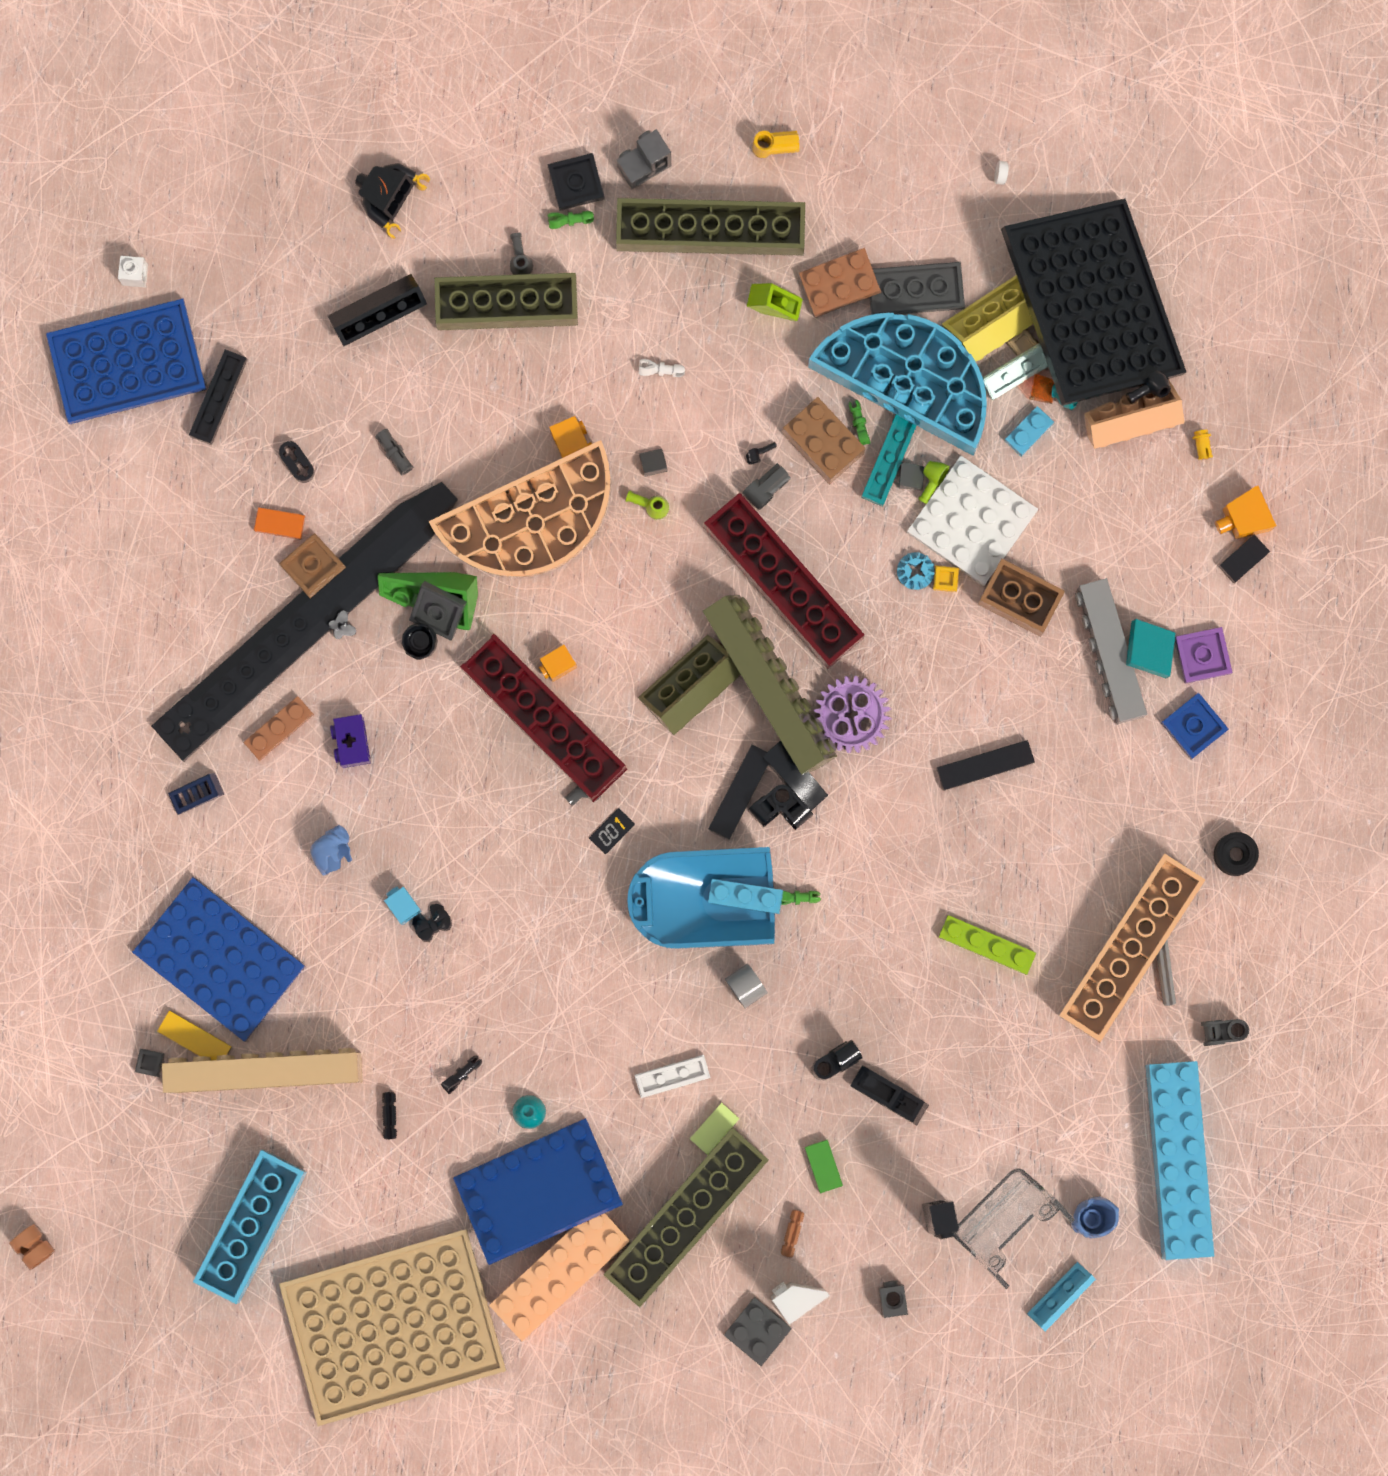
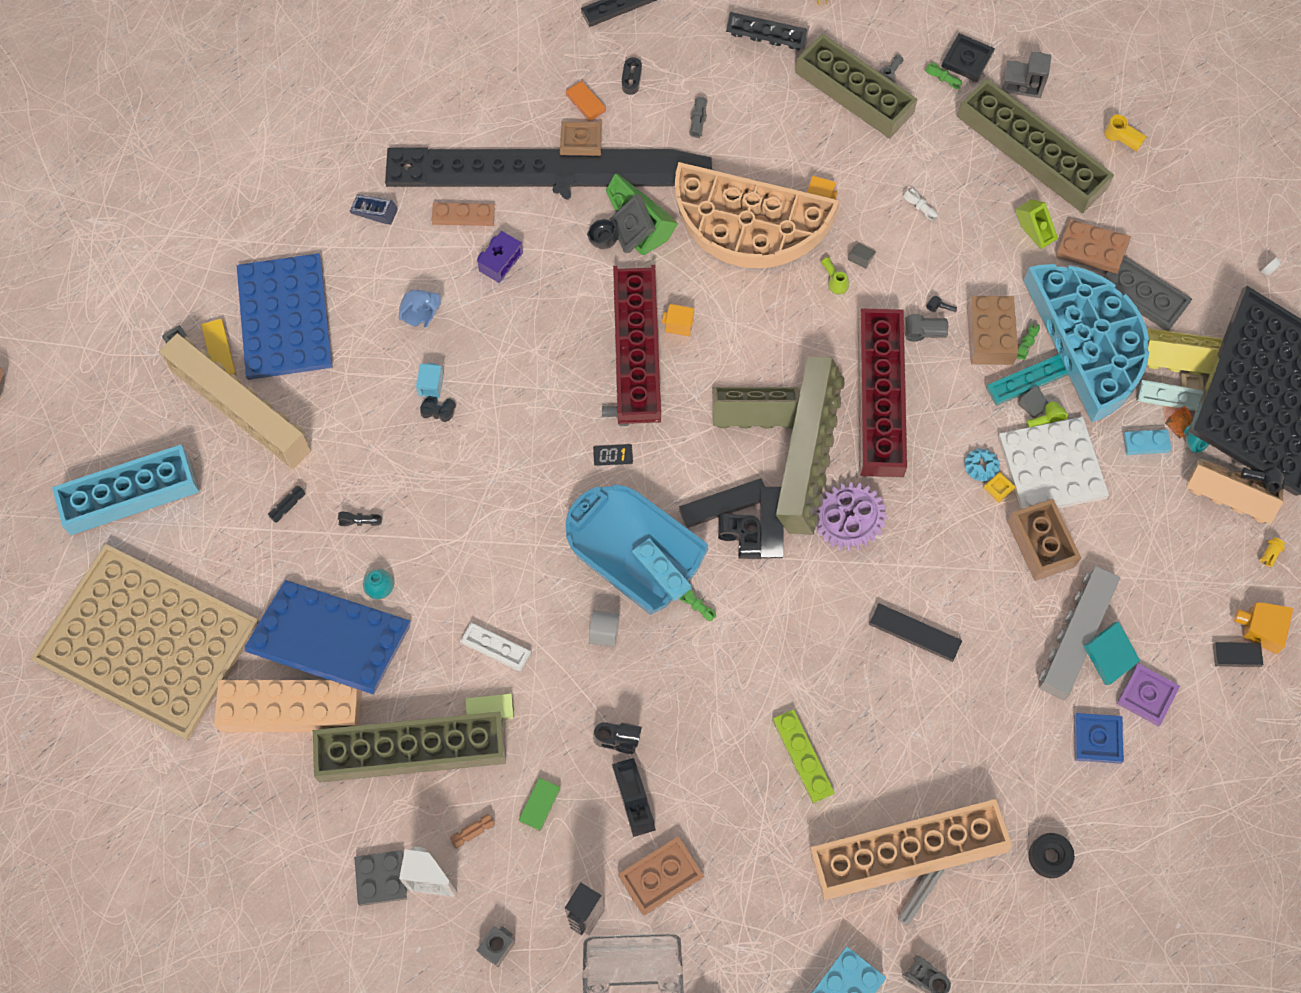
camera: 45 degrees right, 15 degrees down
none -> nougat plate [618,836,704,917]

